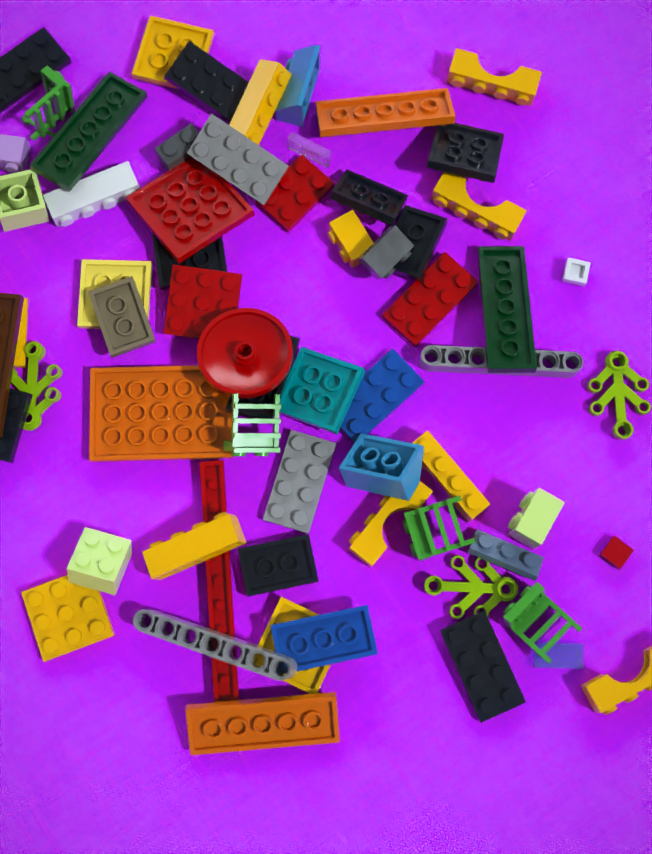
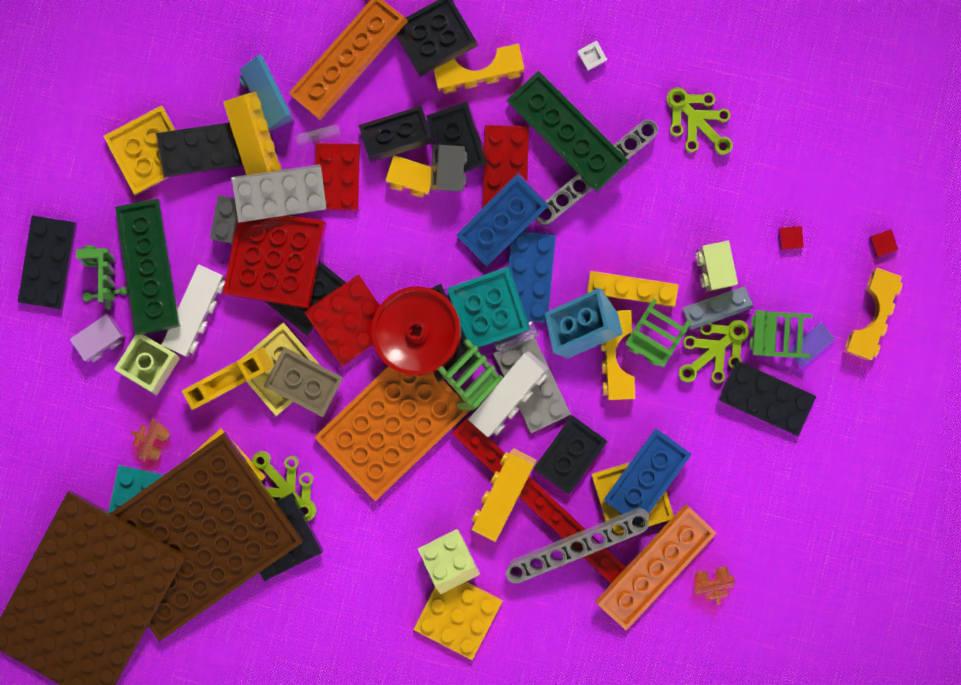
camera: 45 degrees left, 10 degrees up
none -> yellow arch [182,347,274,410]
none -> blue plate [456,173,549,267]
none -> white brick [468,351,549,437]
none -> clear tile [493,321,539,355]
none -> hips [694,566,735,605]

